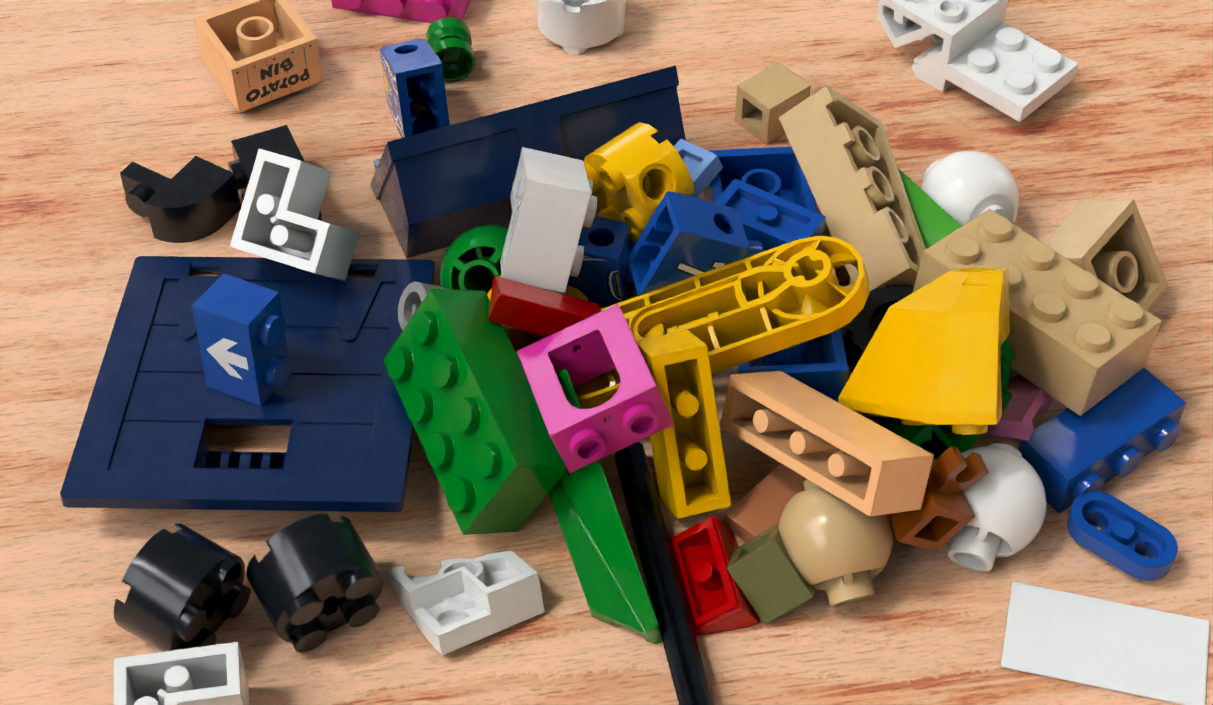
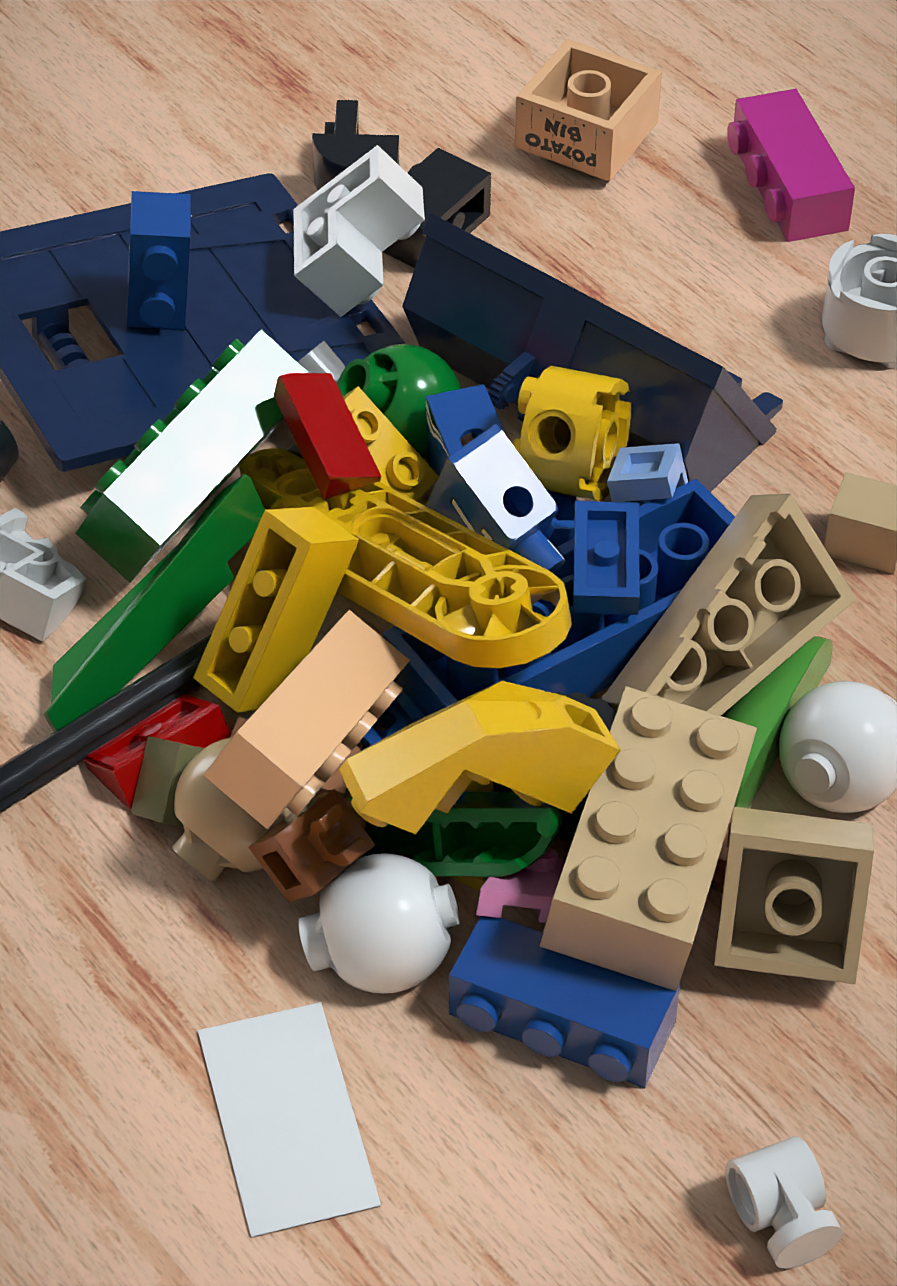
camera: 60 degrees right, 0 degrees up
blue torso [380,39,450,138] -> none
green wheel [426,17,475,82] -> none
white brick [500,147,597,293] -> none
dark pink panel [517,304,675,473] -> none
blue plate [1067,491,1178,581] -> none

